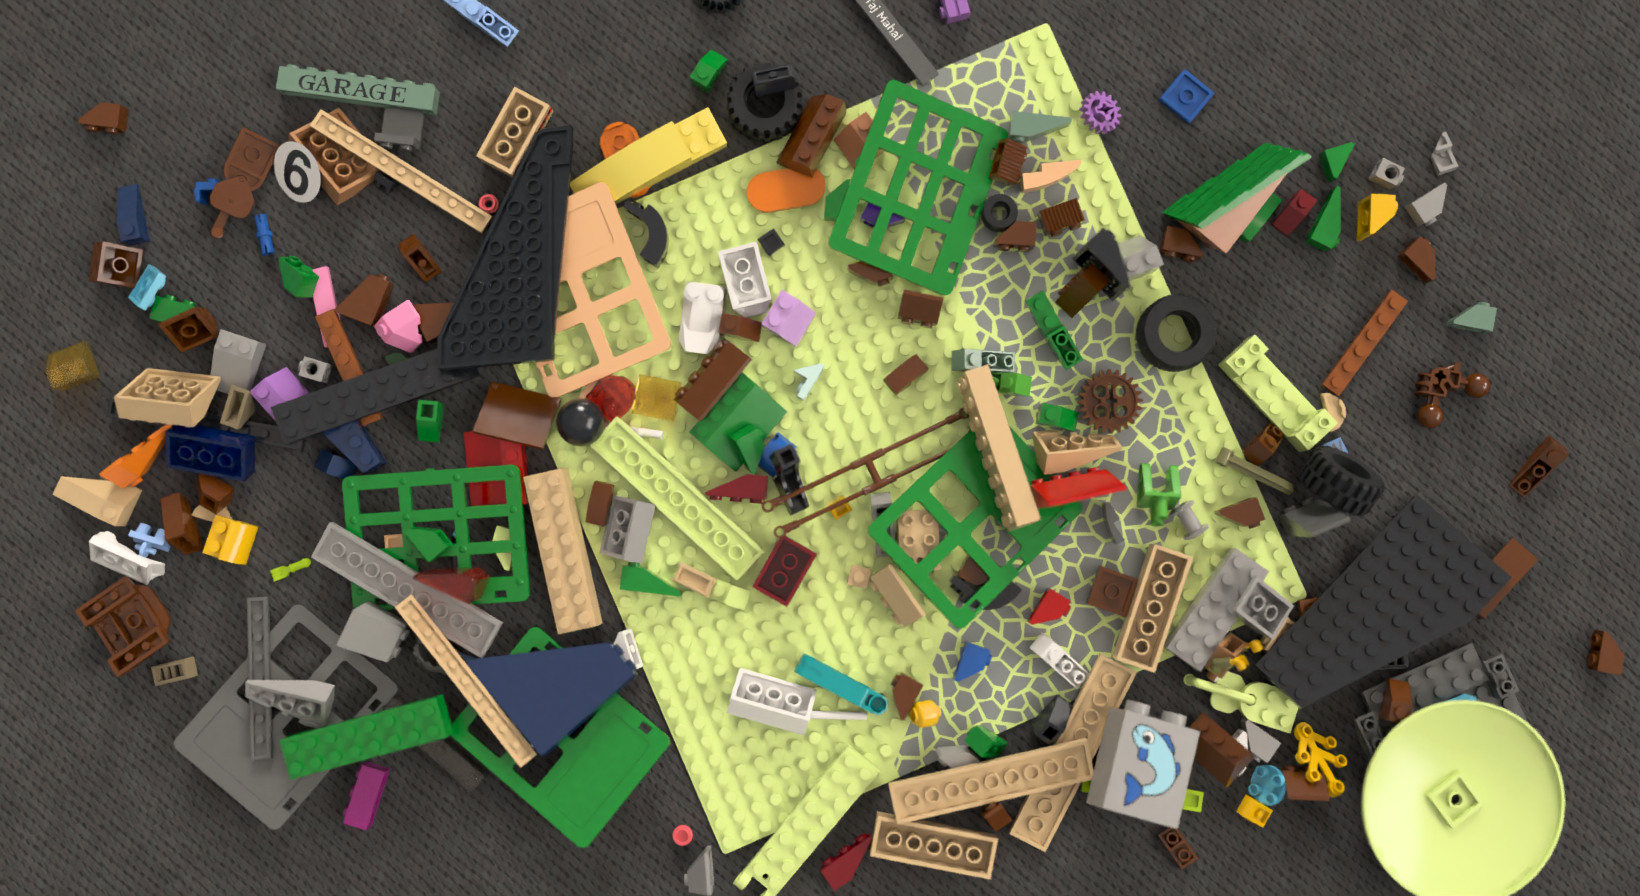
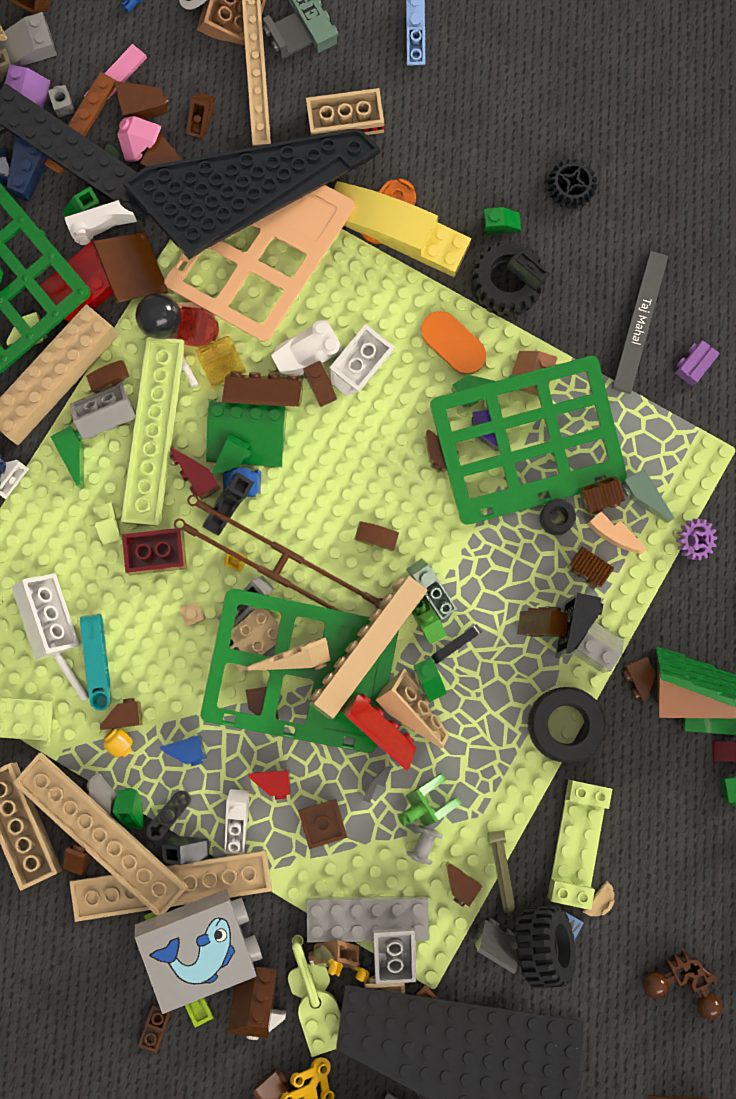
camera: 55 degrees right, 5 degrees down
green slope [278,256,319,297] -> none
black tile [374,171,401,194] -> none
coral plate [479,194,499,214] -> none
black arch [623,200,669,269] -> none
tan tile [672,562,717,597] -> none
black tile [757,228,785,256] -> none
lavender slope [761,290,816,347] -> none
reddish brown slope [776,94,846,178] -> none
light aqua slope [794,364,825,401] -> none
tan slope [869,563,926,627] -> none
reddish brown slope [897,290,944,329] -> none
black arch [948,574,1022,610] -> none
reddish brown slope [993,221,1037,252] -> none
green slope [1024,290,1083,370] -> none
reddish brown gear [1077,369,1143,434] -> none
tan brick [1112,544,1193,673] -> none
yellow slope [1236,795,1273,827] -> none
light grey slope [1240,718,1281,763] -> none
reddish brown slope [1243,422,1284,466] -> none
medium azure dish [1248,765,1285,806] -> none
dark orange plate [1321,290,1408,397] -> none
none -> white slope [65,200,137,245]
none -> black beam [147,790,191,840]
none -> tan wedge [245,638,330,671]
none -> black beam [431,624,482,664]

